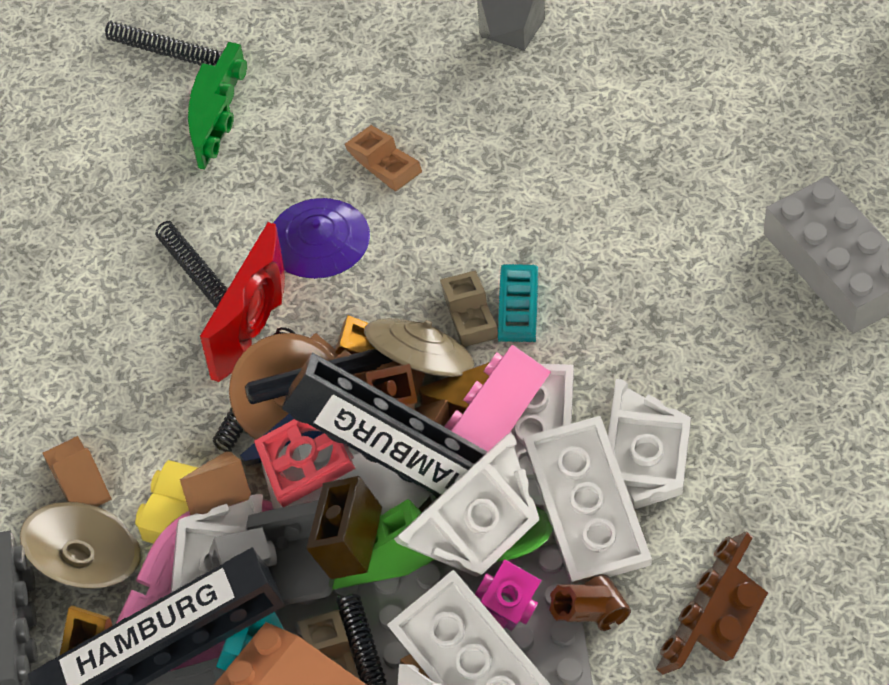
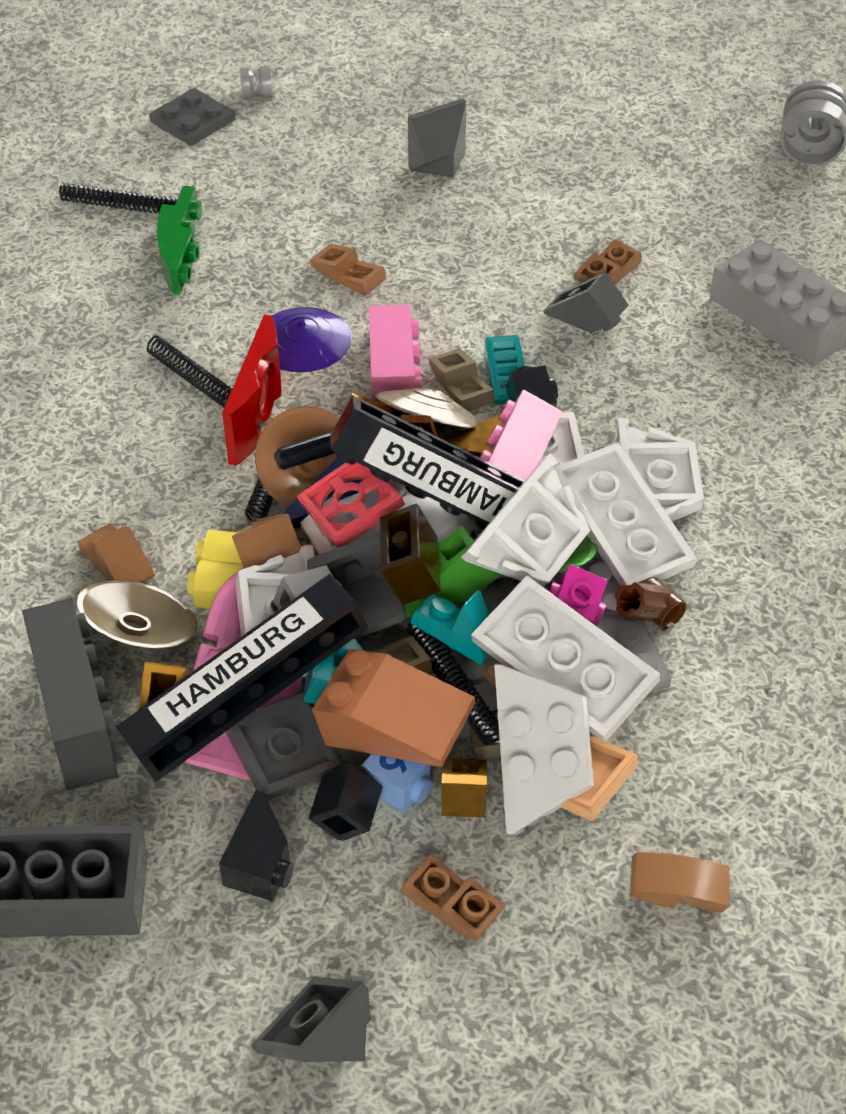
camera: 15 degrees left, 5 degrees down
reddish brown bracket [656,531,768,675] -> none
none -> bright pink brick [369,305,422,402]
none -> teal slope [410,590,489,665]
none -> black brick [506,365,558,408]
none -> dark grey slope [543,272,629,333]
none -> medium nougat slope [574,239,642,285]

